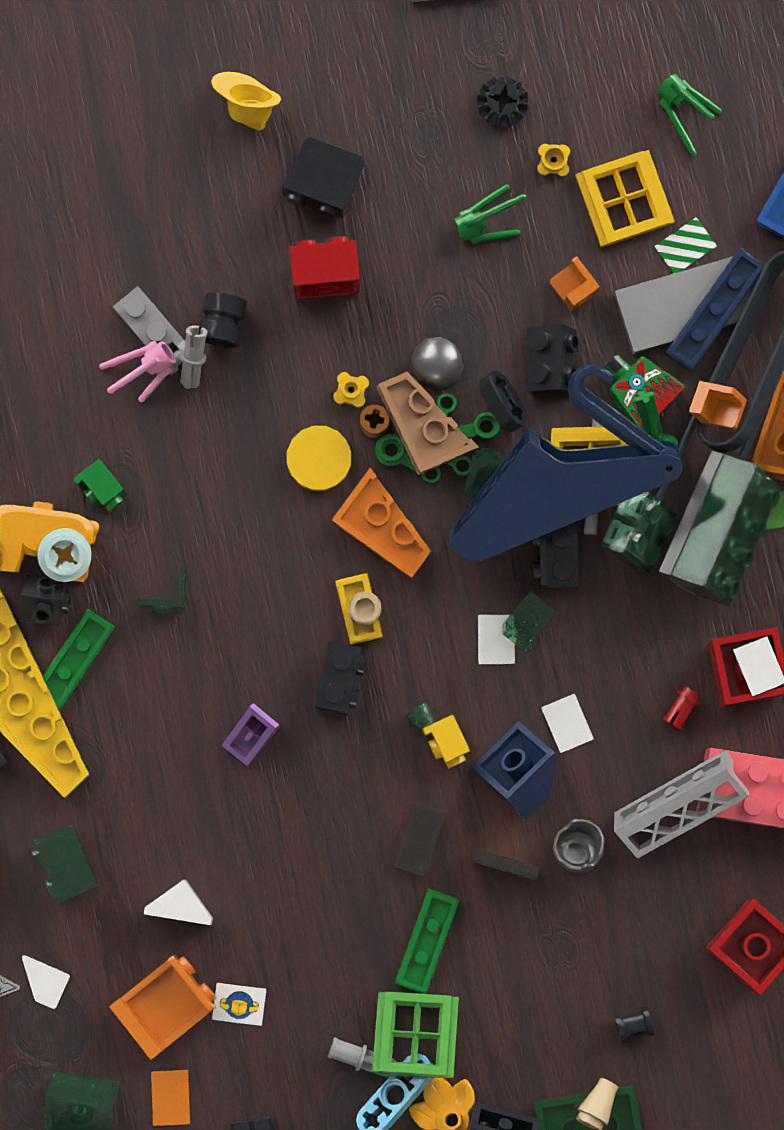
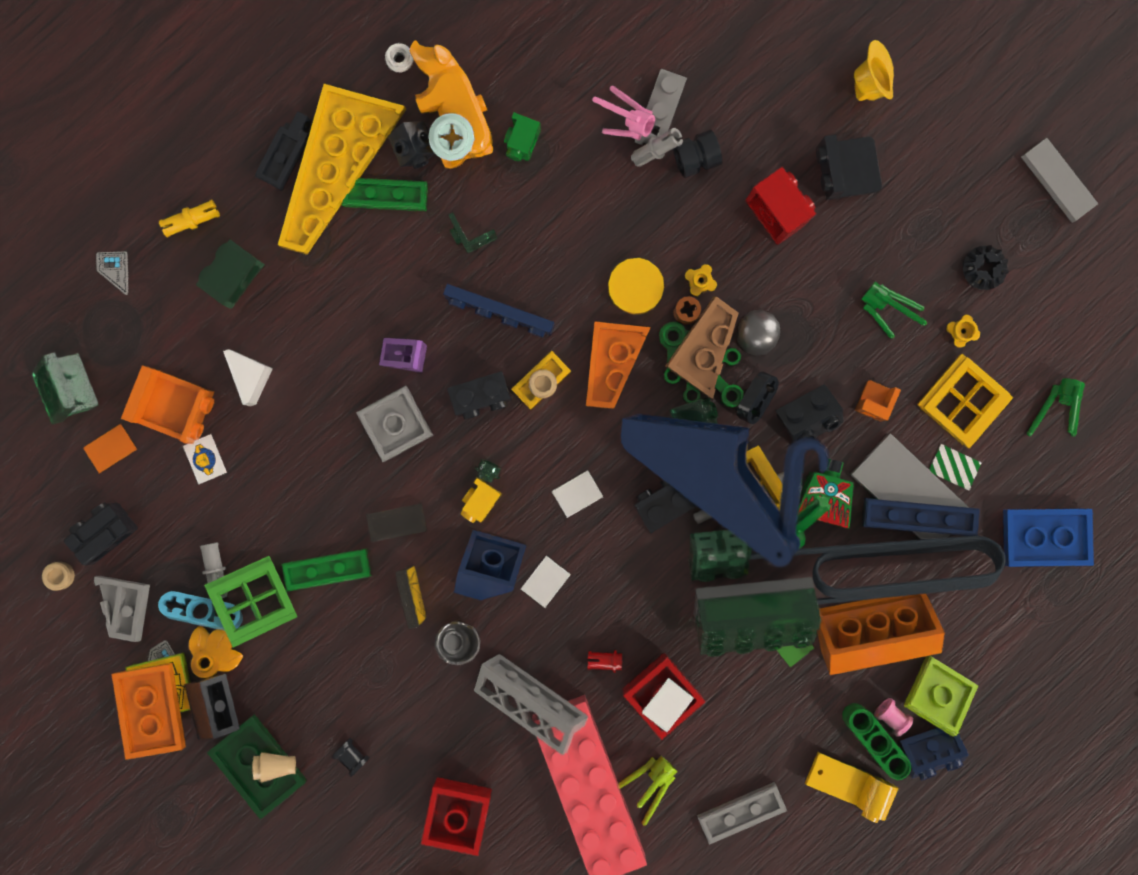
camera: 65 degrees right, 5 degrees up
white sticker [22,955,70,1009] -> none
clear green bracket [503,591,556,654] -> none
orange panel [689,381,747,430] -> none
none -> light grey plate [356,386,434,462]
none -> dark blue plate [443,284,555,338]

